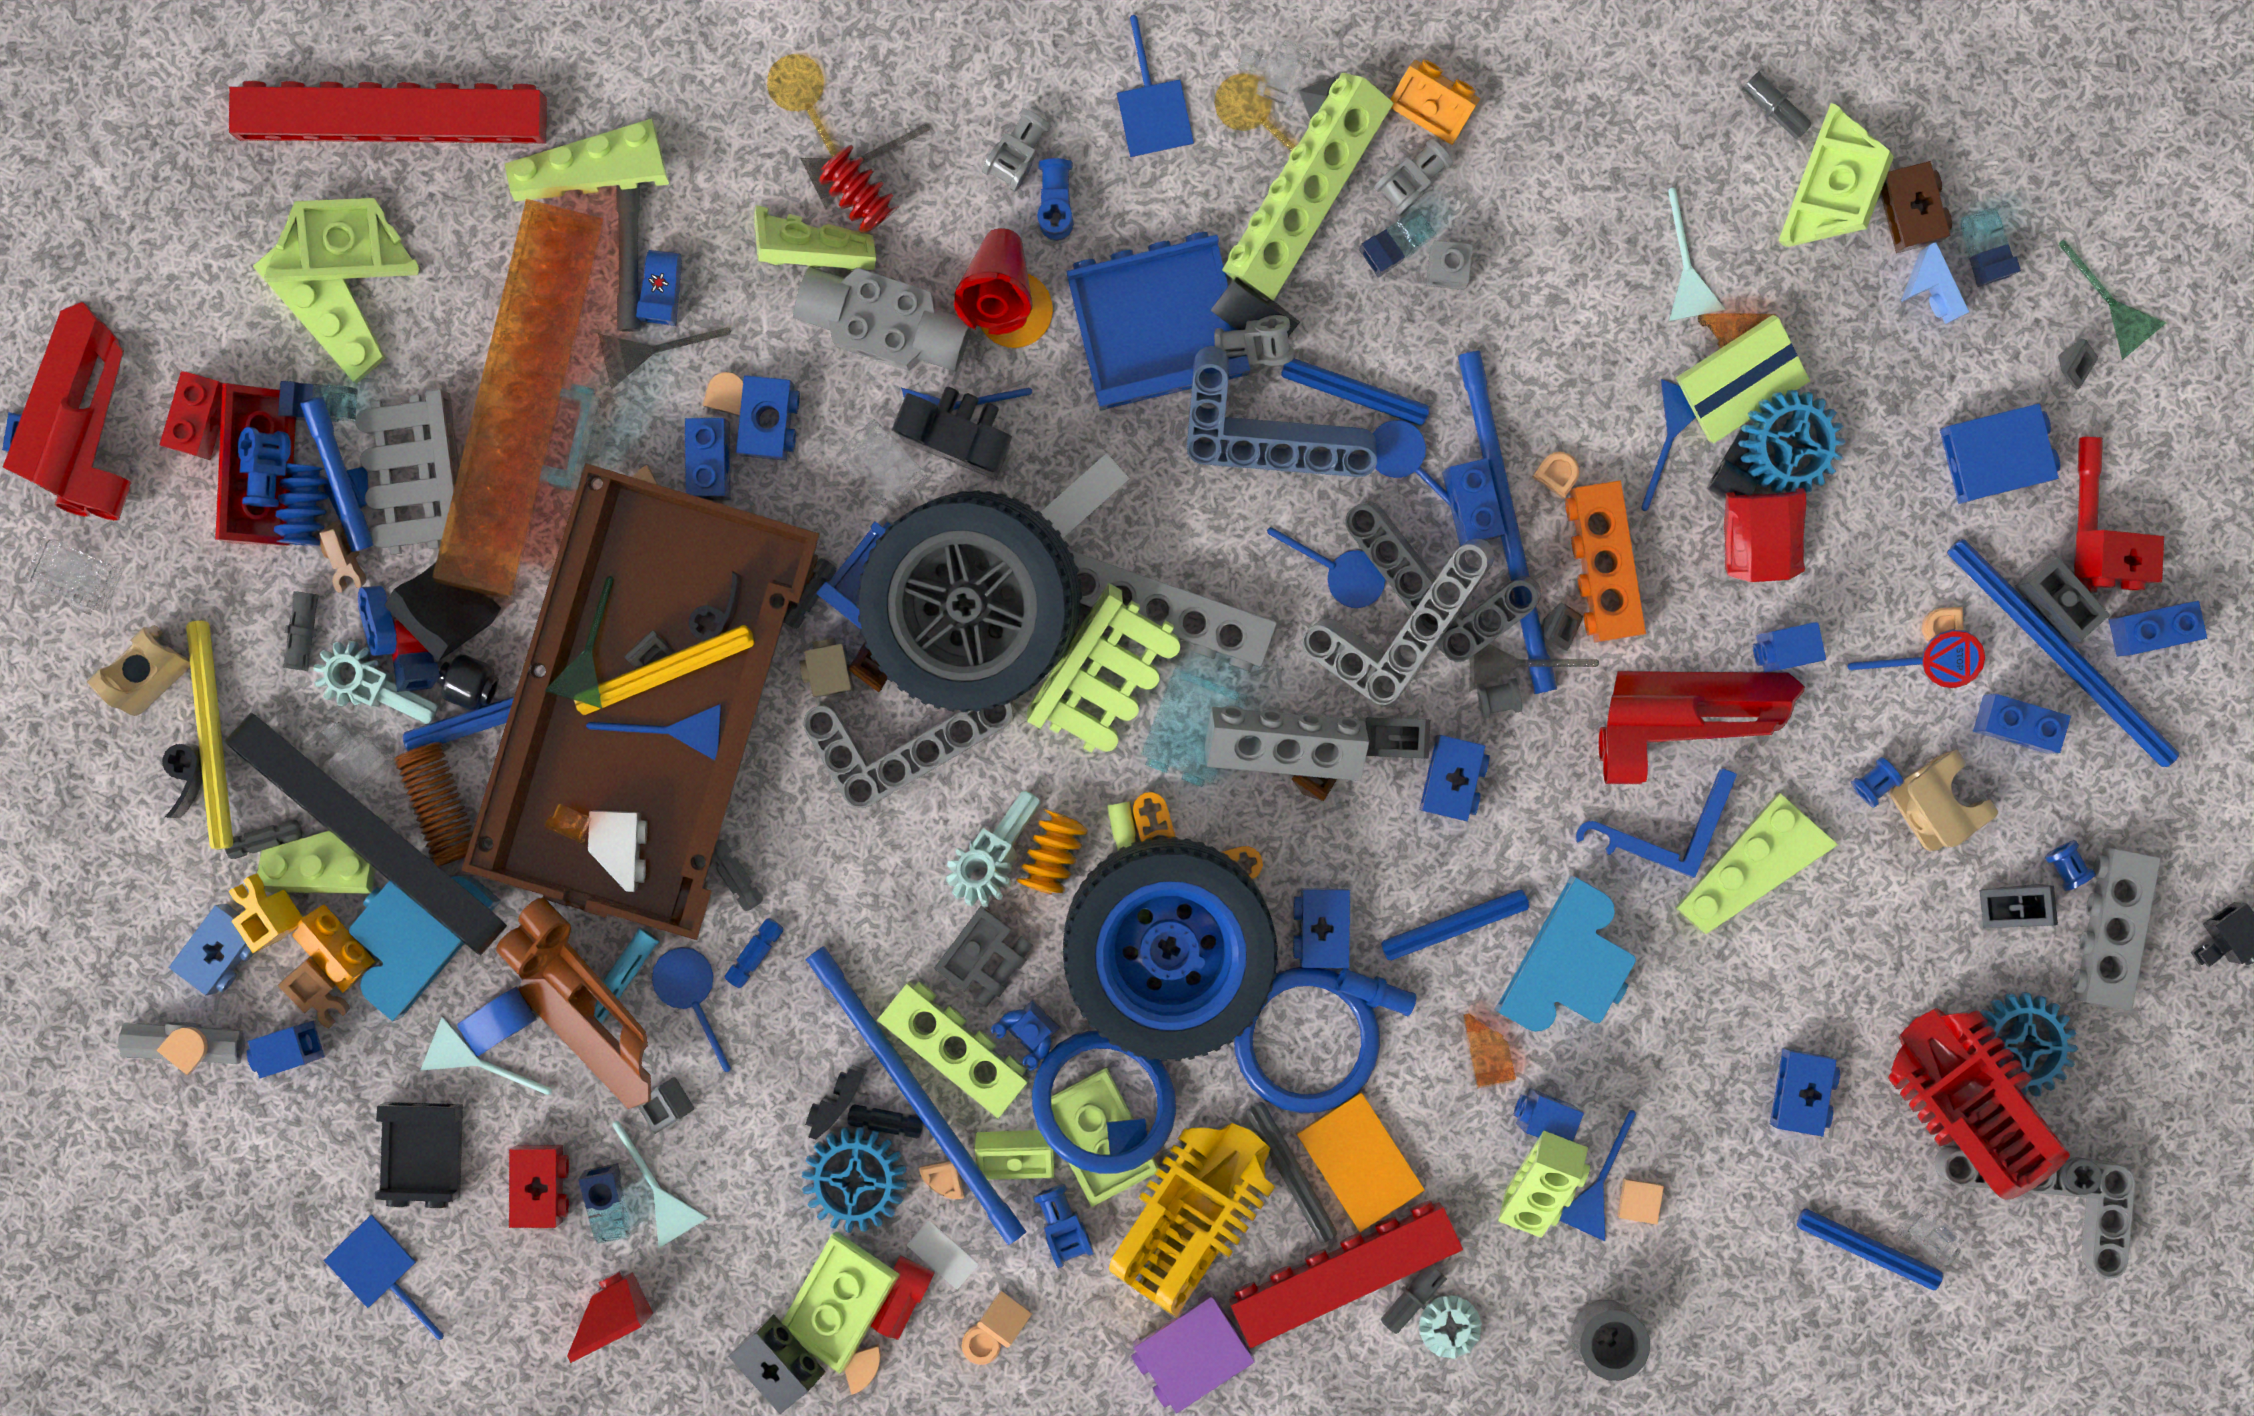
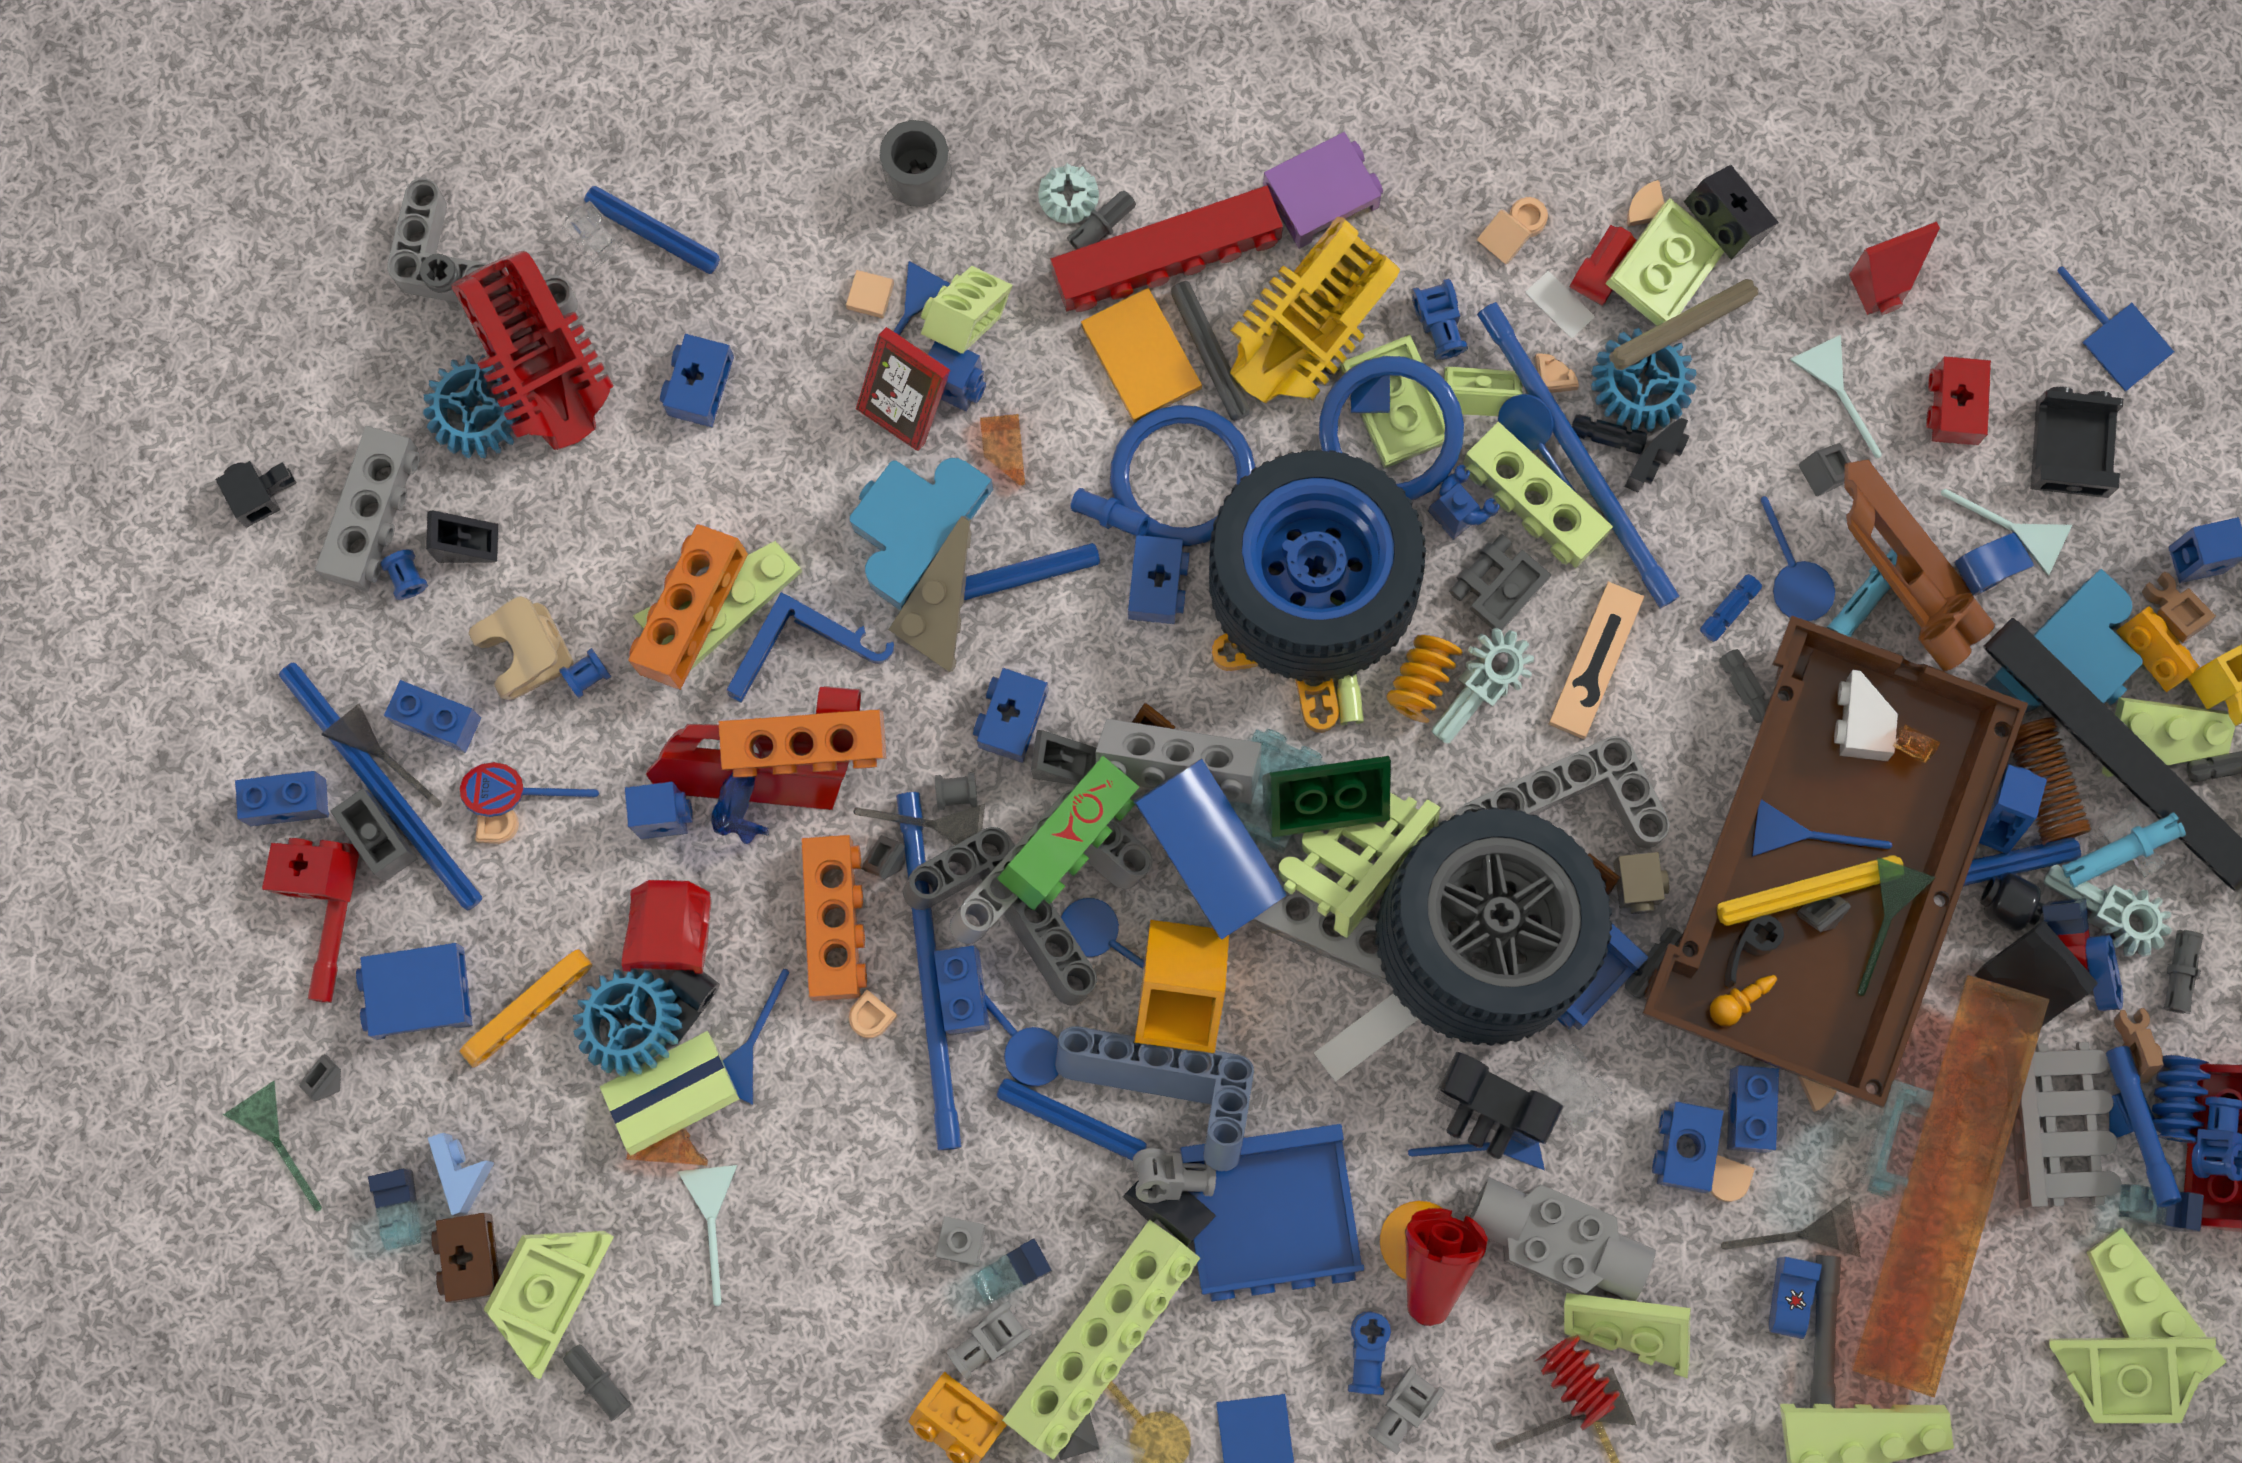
camera: 175 degrees left, 10 degrees down
leg [578,1163,630,1244] -> none
none -> clear smoke piece [321,703,442,808]
none -> light orange beam [459,949,593,1068]
none -> orange brick [628,524,748,690]
none -> clear blue piece [711,772,770,844]
none -> orange brick [718,709,887,778]
none -> tile [856,327,950,451]
none -> dark tan wing [888,516,972,672]
none -> bright green brick [997,756,1139,910]
none -> blue slope [1133,759,1287,940]
none -> light orange slope [1134,919,1229,1053]
none -> dark green slope [1262,756,1391,837]
none -> blue piece [1498,394,1577,493]
none -> light nougat tile [1548,581,1645,739]
none -> dark tan axle [1609,279,1759,370]
none -> light orange bar [1709,975,1777,1027]
none -> blue brick [1979,765,2047,854]
none -> medium azure pin [2062,812,2186,888]

